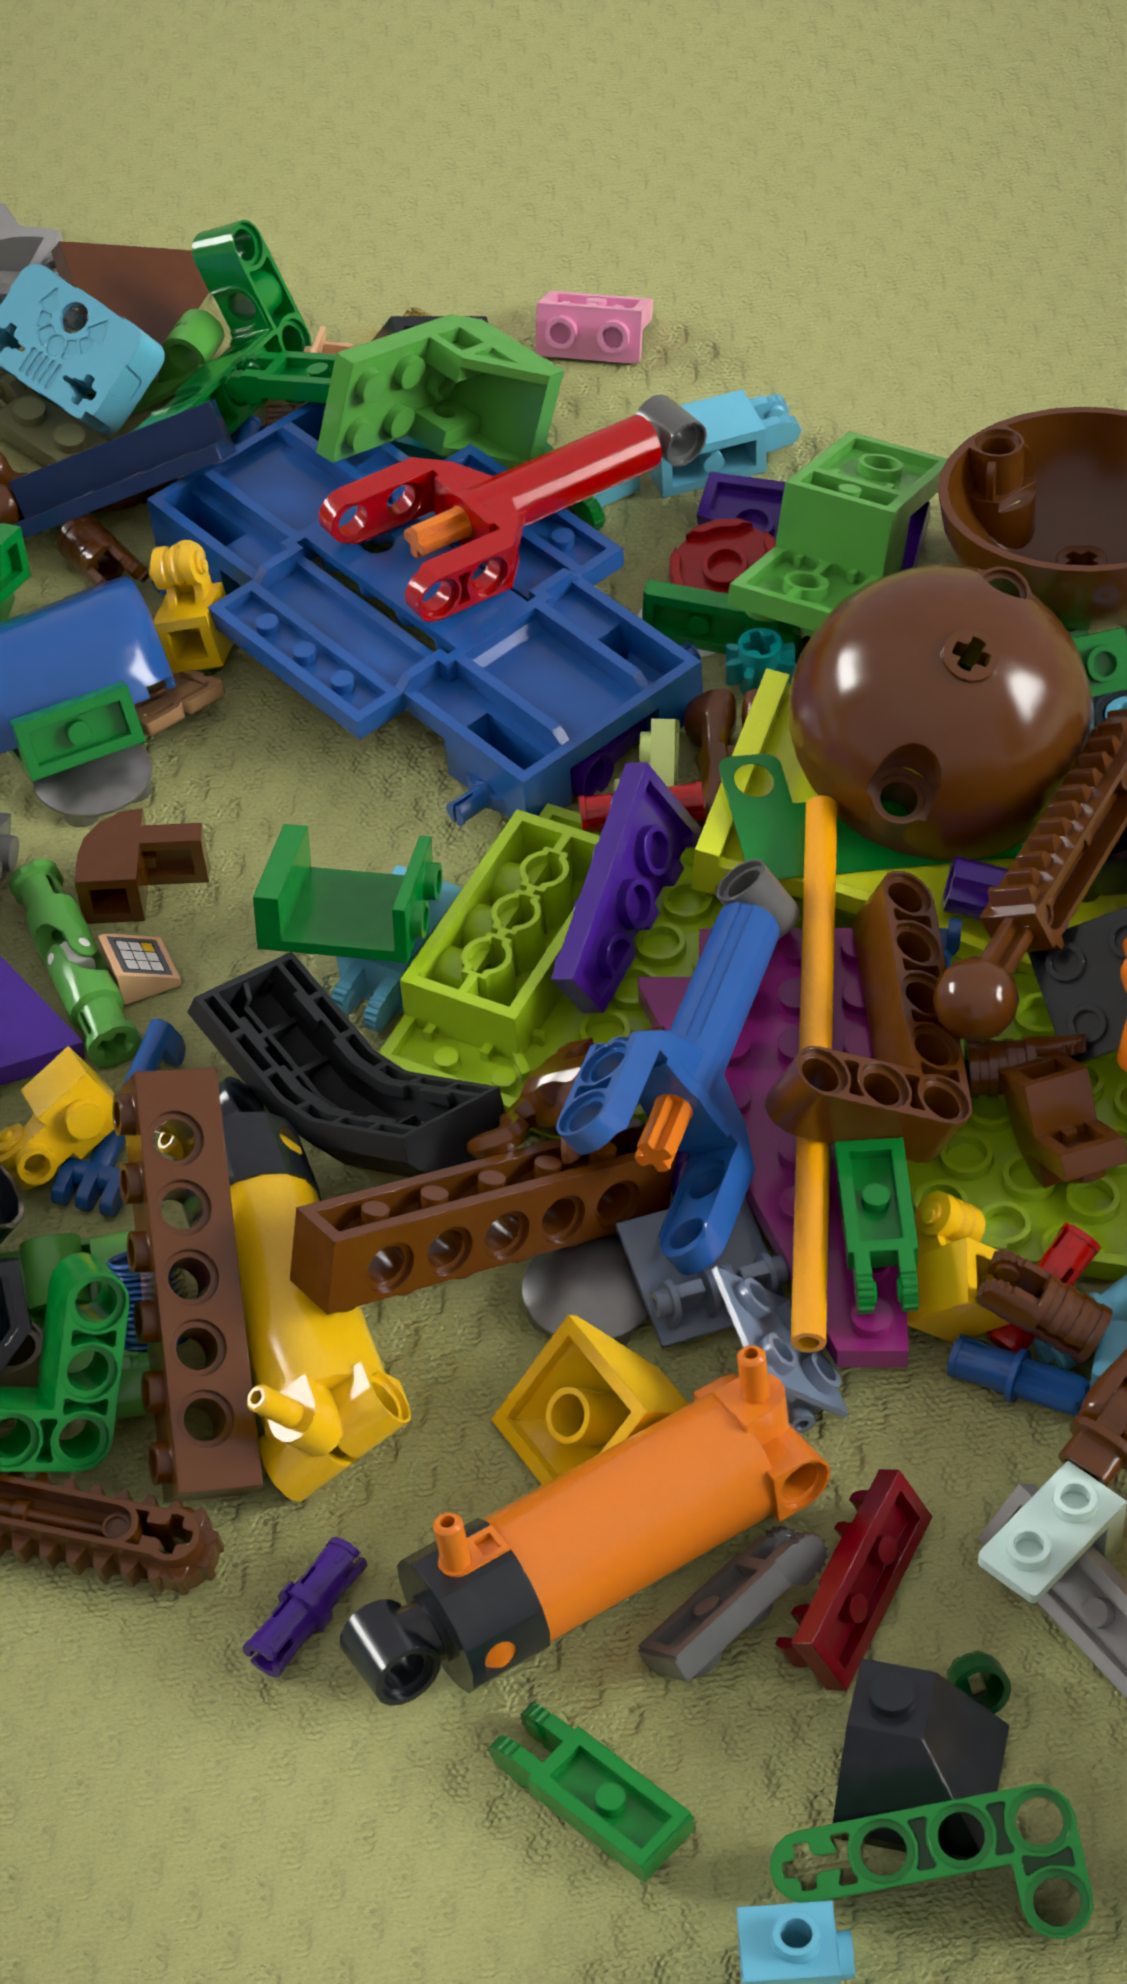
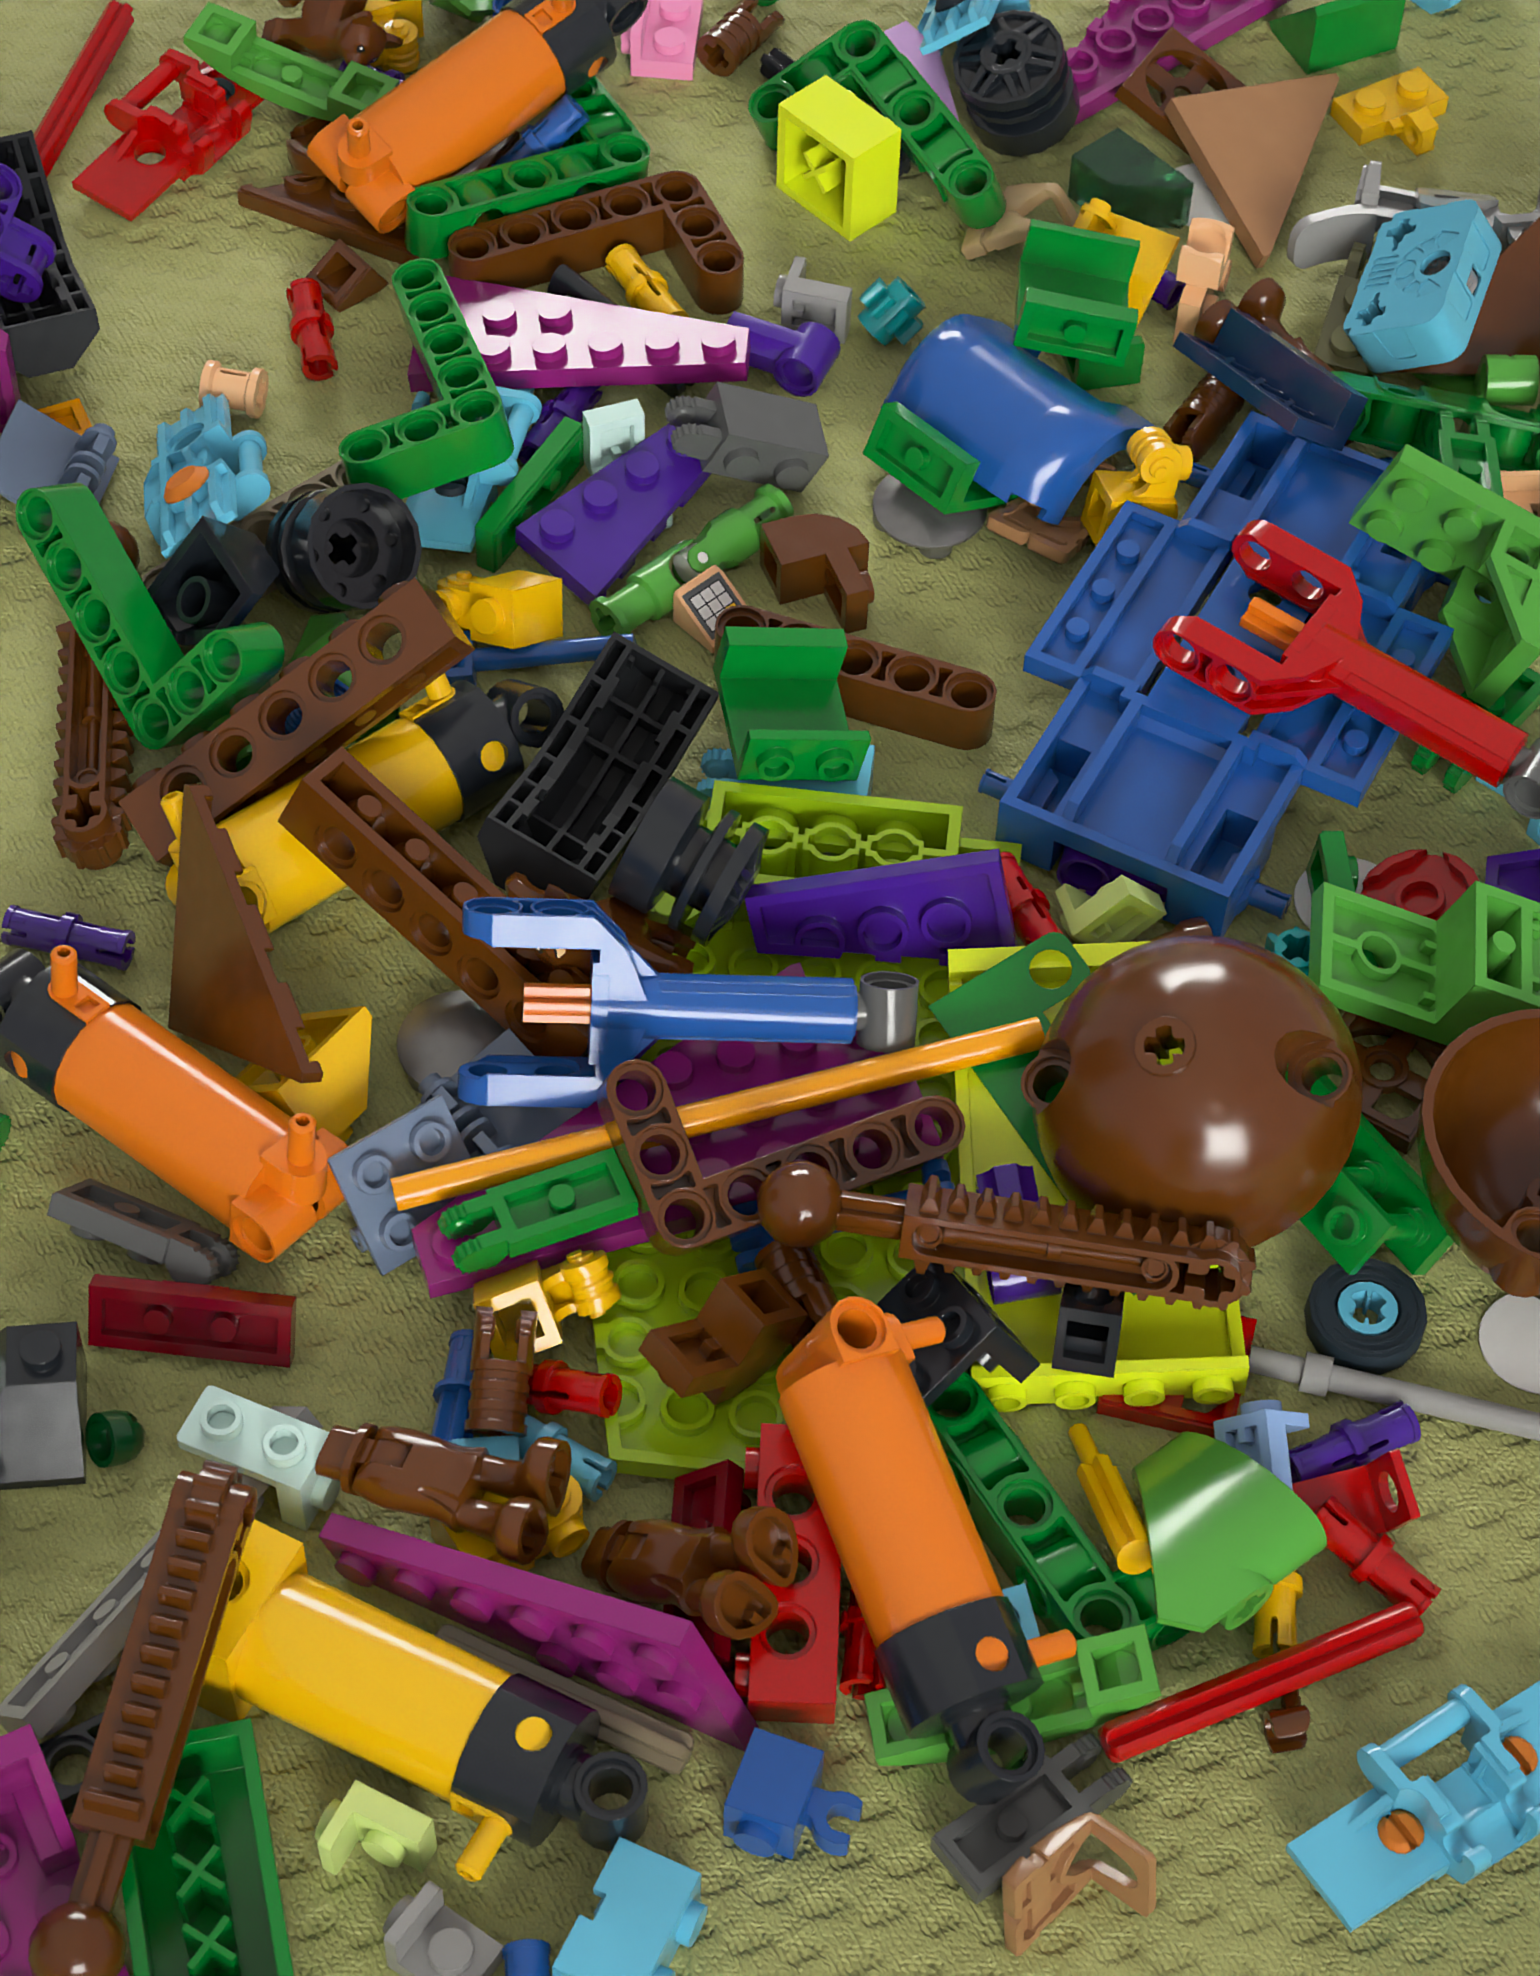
camera: 65 degrees right, 5 degrees up
none -> reddish brown tile [168,784,323,1083]
none -> black wheel [608,776,770,947]
none -> reddish brown beam [714,605,997,750]

